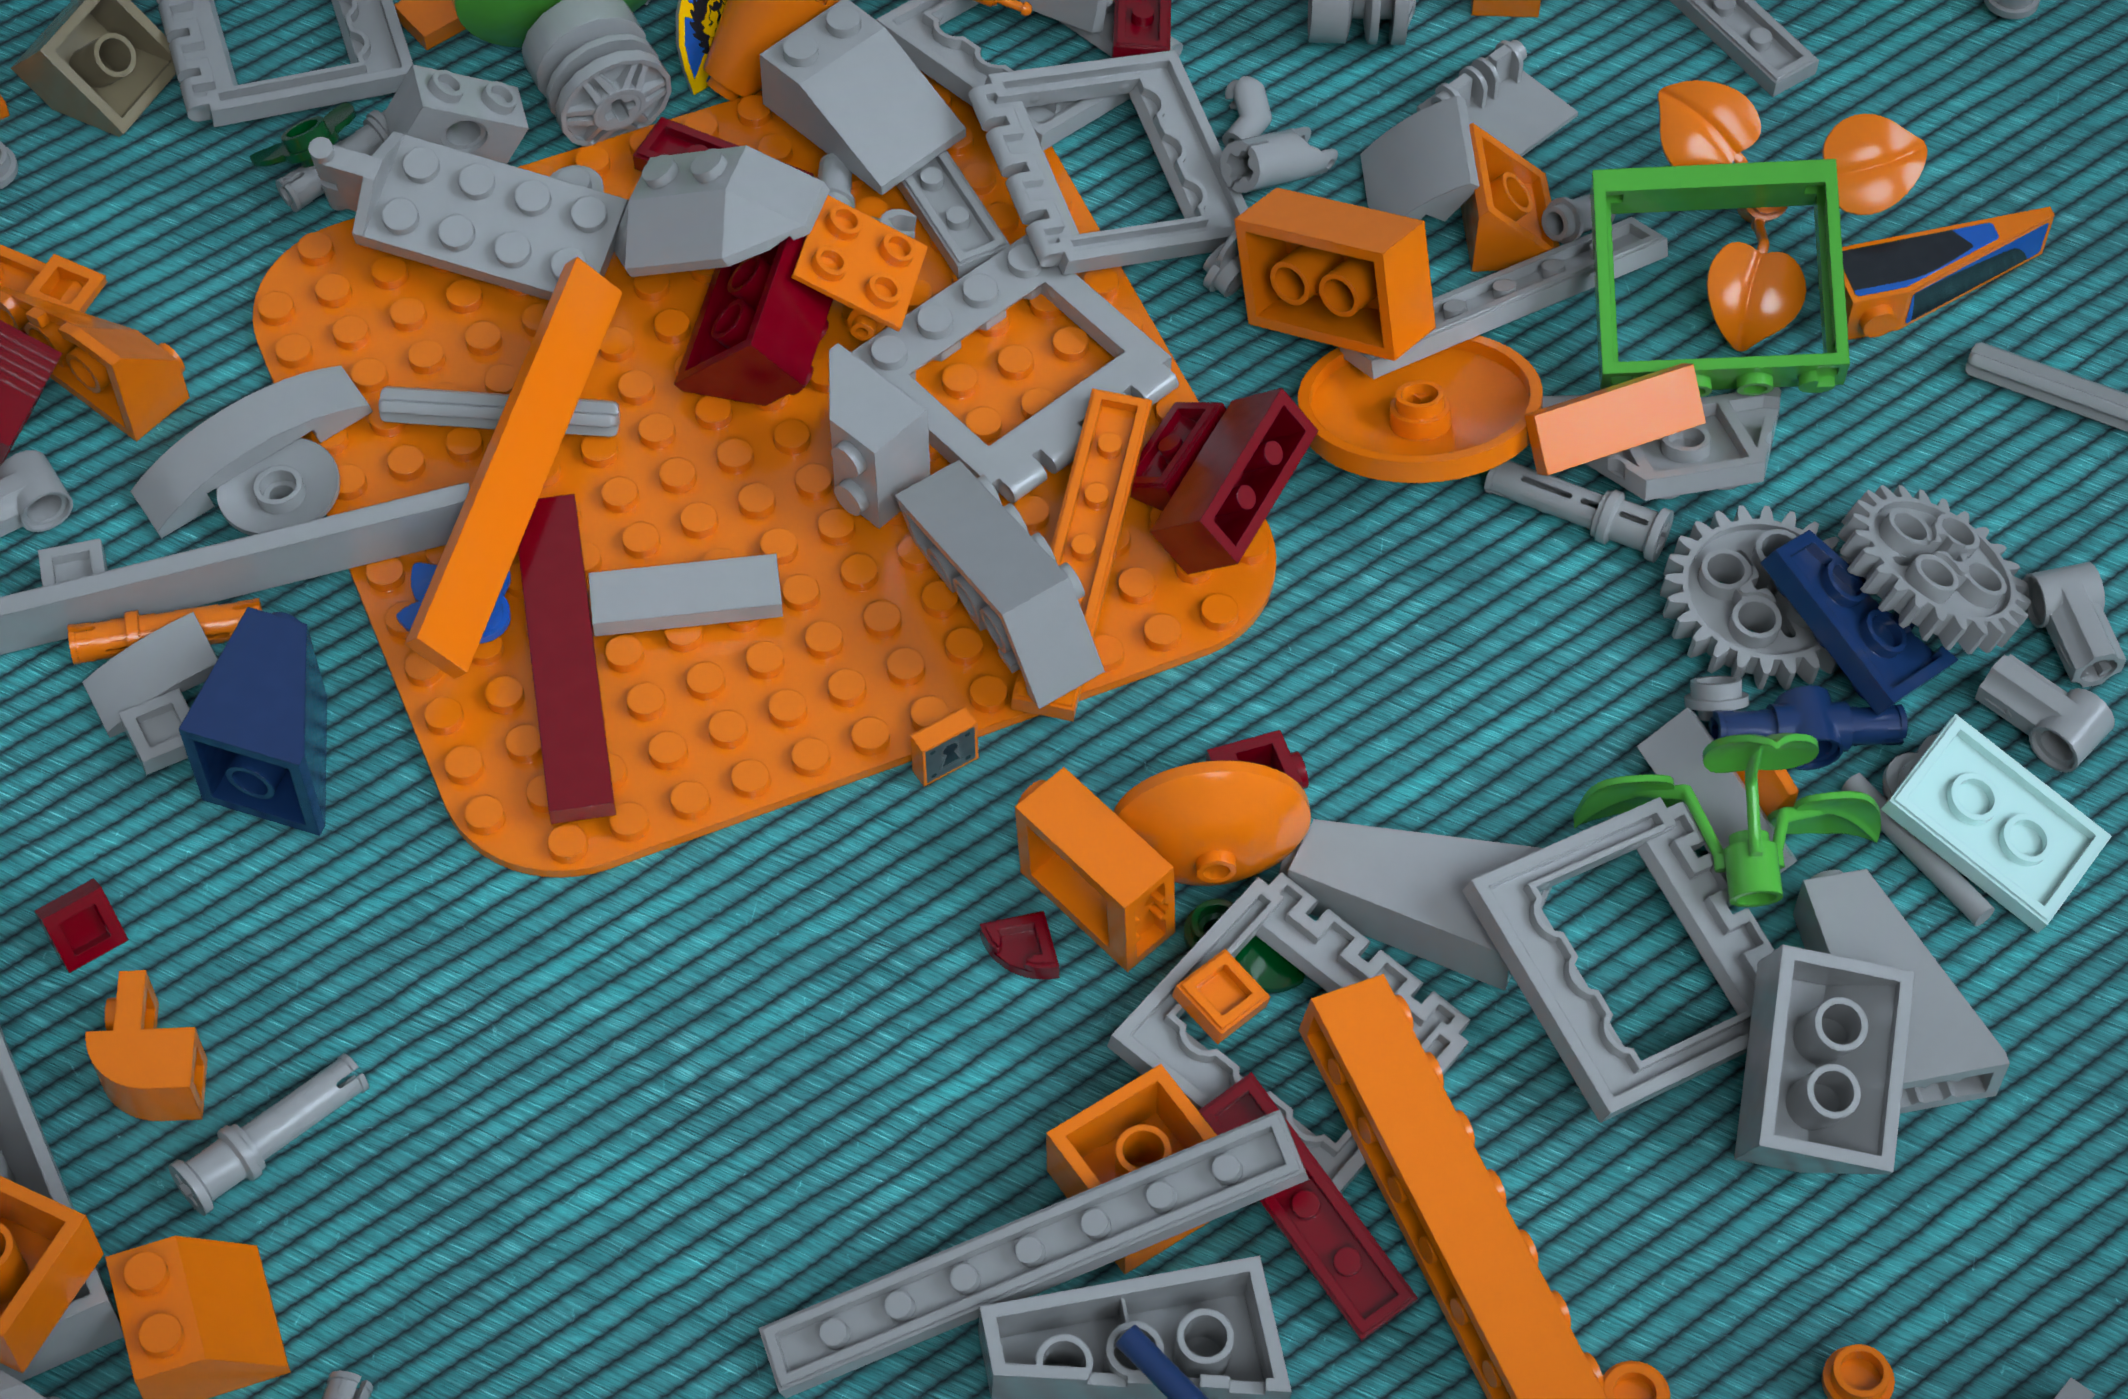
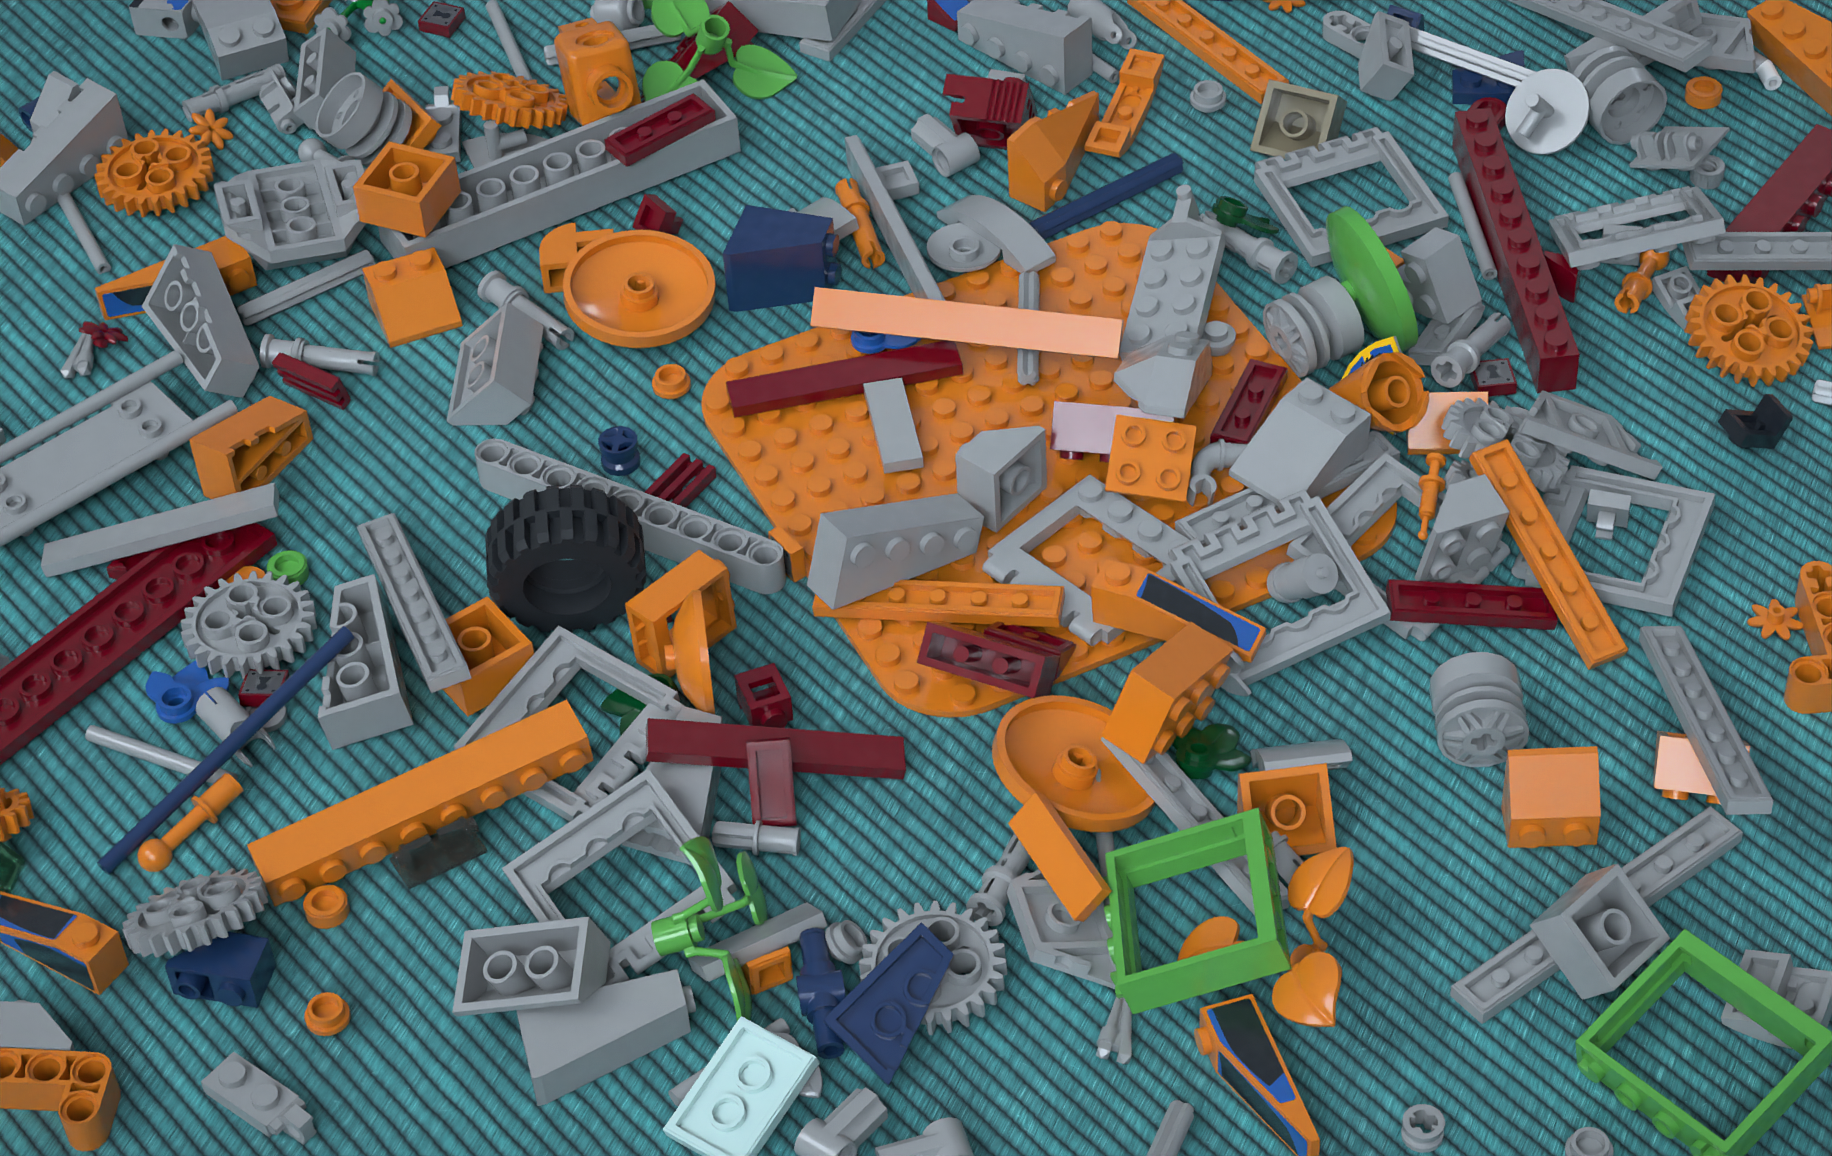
camera: 90 degrees right, 10 degrees down
light grey brick [385,64,529,164] -> none
orange tile [1172,949,1271,1045] -> none
dark red tile [1198,1072,1418,1342] -> none
light grey piece [1220,126,1338,193] -> none
light grey arm [1222,76,1272,147] -> none
light grey hinge [1417,40,1578,157] -> none
light grey gear [1838,485,2031,654] -> none
none -> clear smoke hinge [389,816,488,889]
none -> light grey slope [447,302,544,425]
none -> light grey beam [475,438,786,594]
none -> black tyre [485,484,646,633]
none -> orange dish [563,230,715,348]
none -> dark blue wheel [598,426,640,476]
none -> dark red tile [644,453,717,508]
none -> dark red tile [646,718,906,779]
none -> orange plate [652,364,691,399]
none -> light grey axle [712,820,801,856]
none -> dark red tile [746,737,797,827]
none -> dark blue axle [1029,153,1184,240]
none -> orange slope [1091,558,1266,663]
none -> light grey piece [1095,997,1132,1064]
none -> light grey piece [1267,553,1338,604]
none -> light grey bush [1401,1104,1445,1153]

